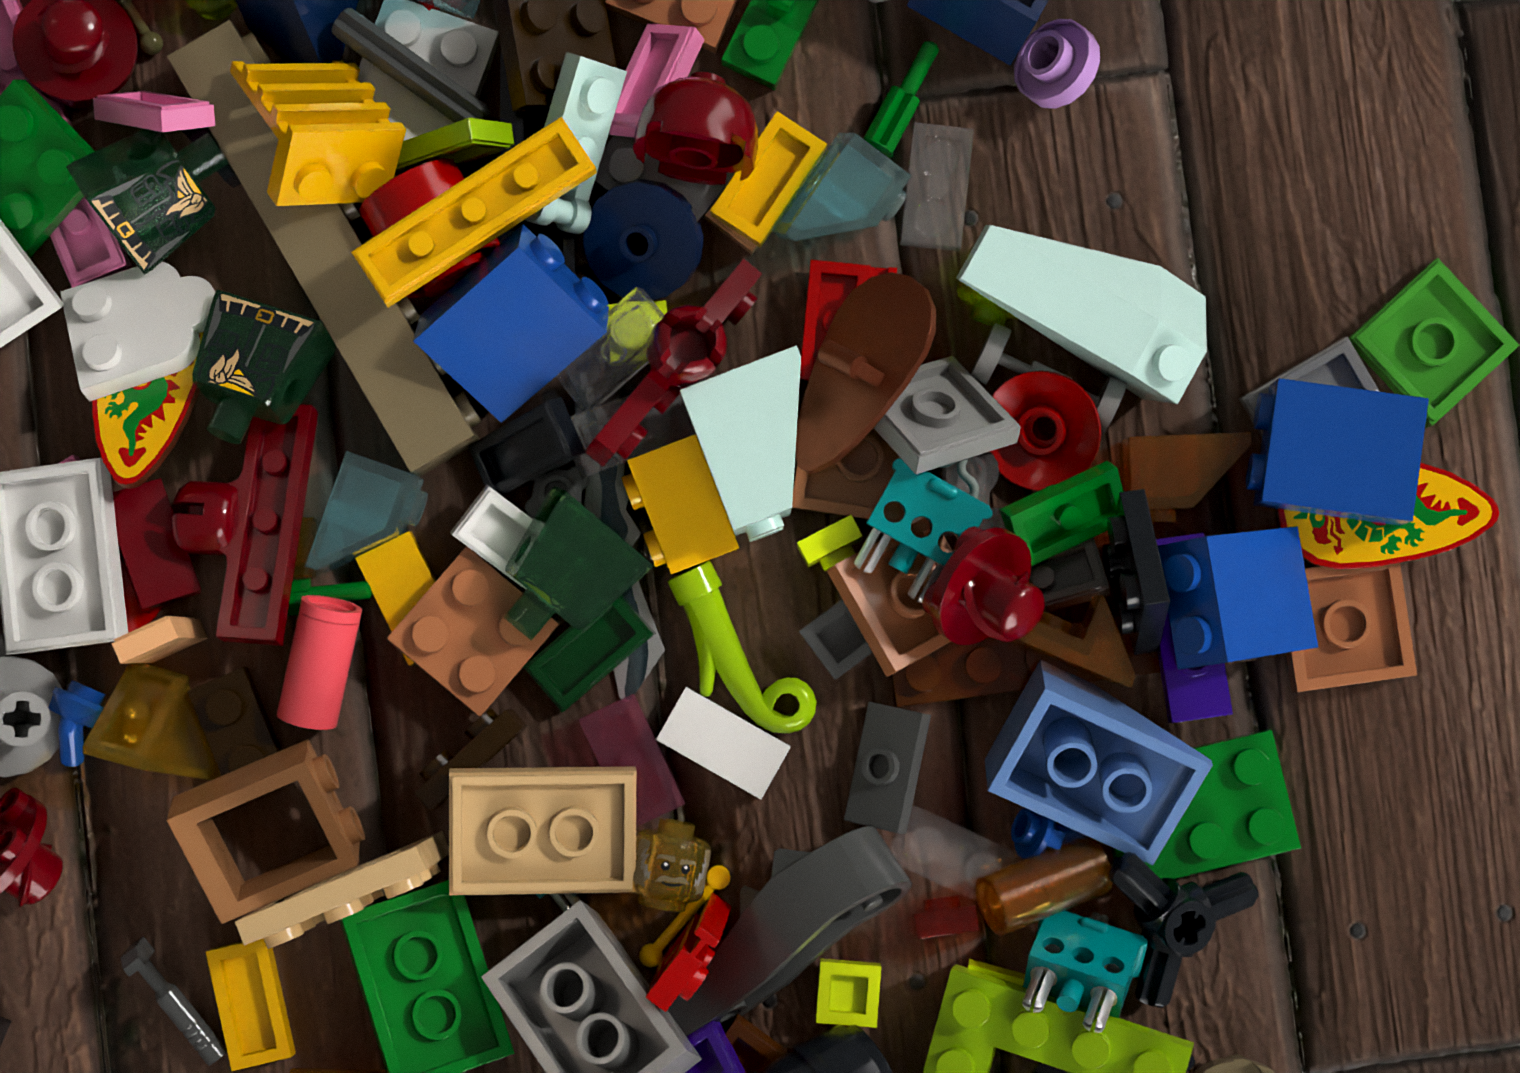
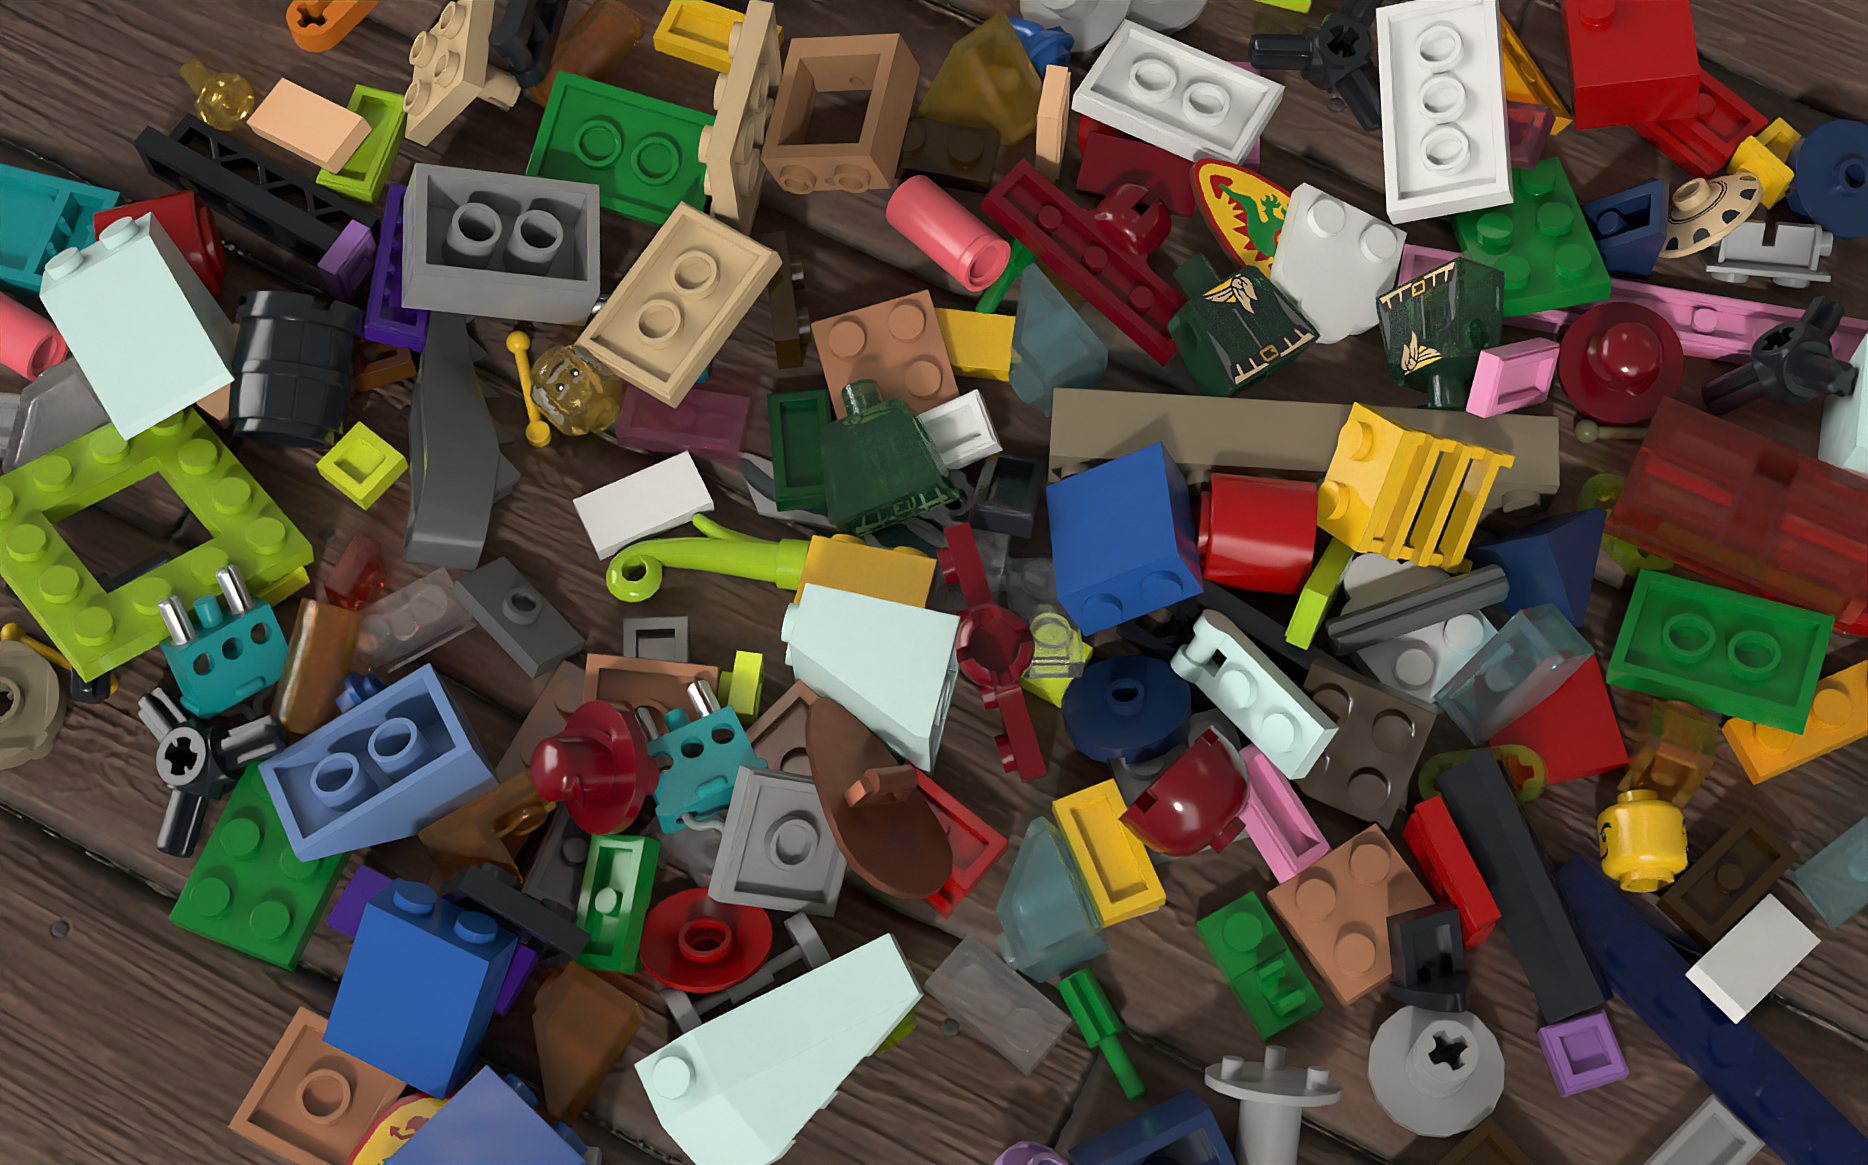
camera: 130 degrees right, 20 degrees down
yellow tile [351,117,597,308] -> none
red plate [645,892,732,1012] -> none

